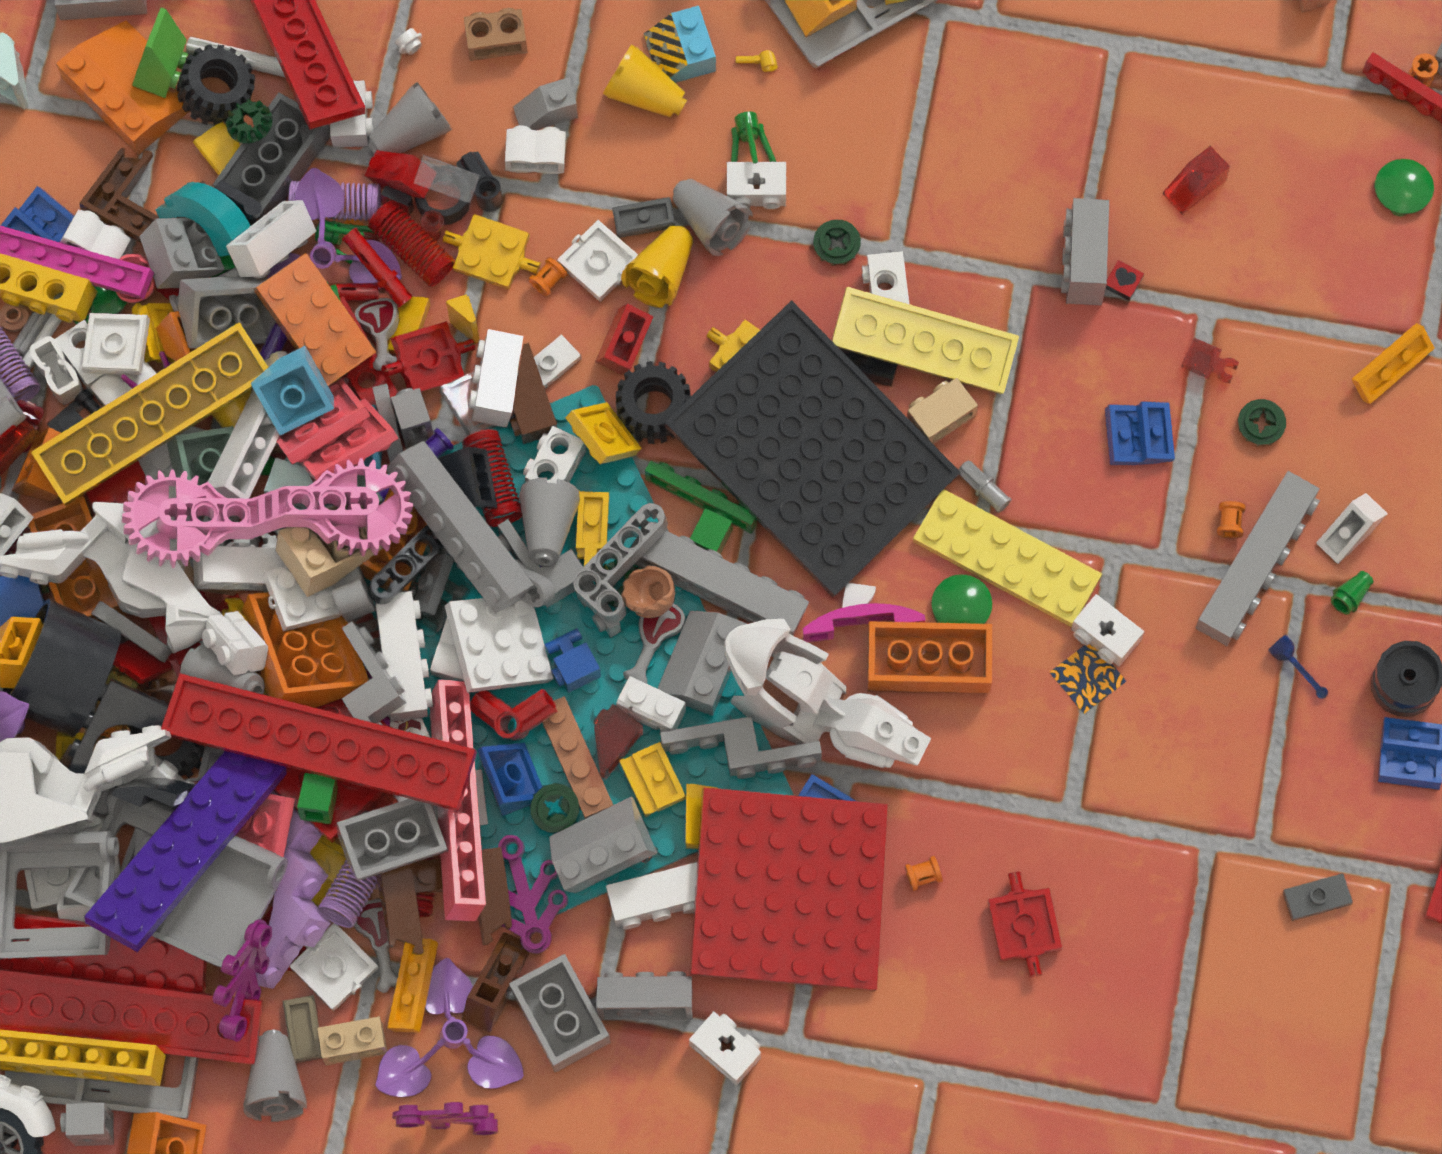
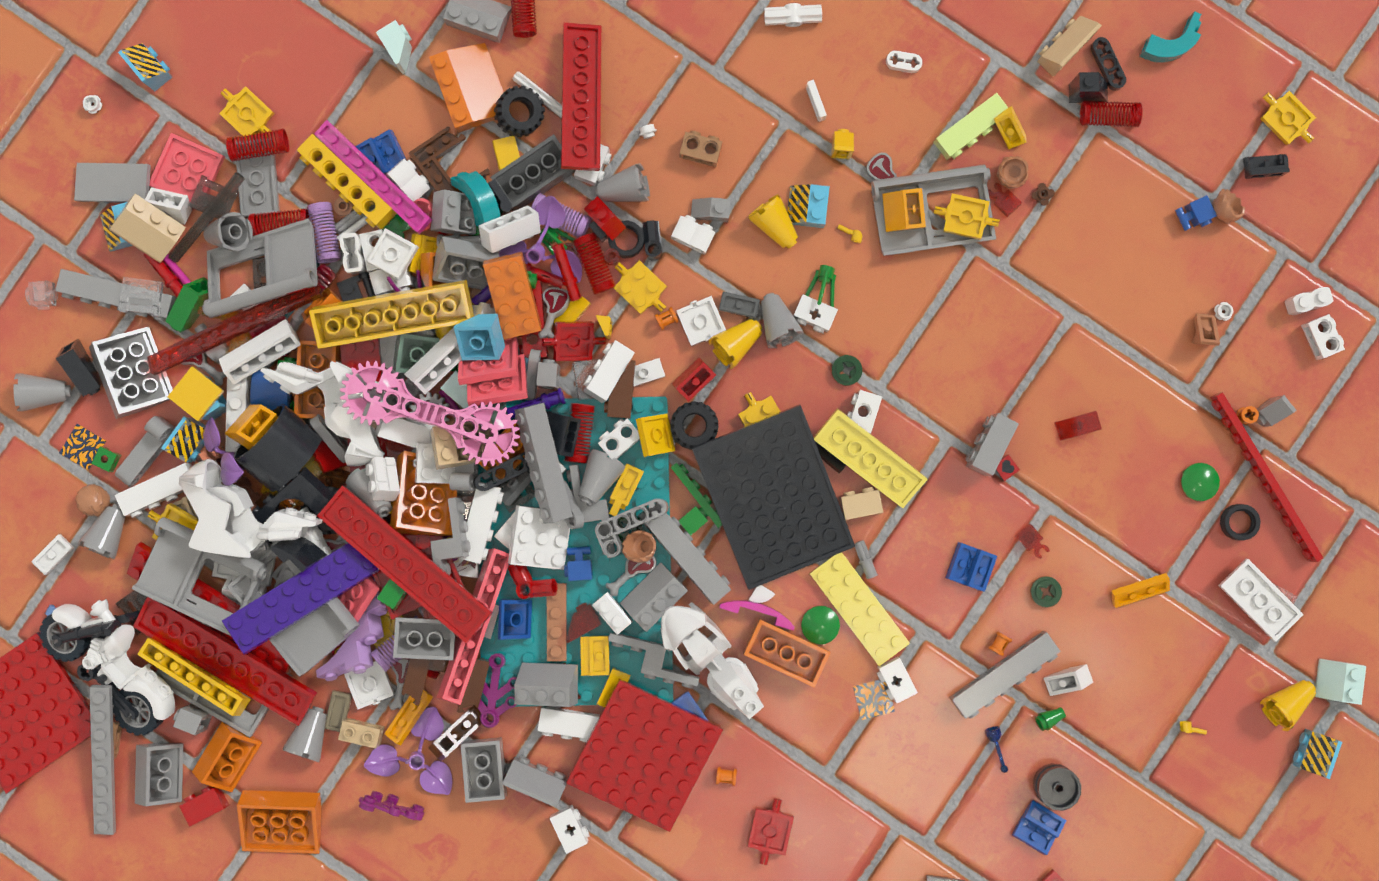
camera: 25 degrees right, 15 degrees up
bright green slope [132,8,188,98] -> none
magenta plant [213,919,272,1042] -> none
yellow hand [222,598,247,621] -> none
dark green gear [225,99,273,144] -> none
clear panel [413,155,480,203] -> none
dark green gear [529,782,579,833] -> none

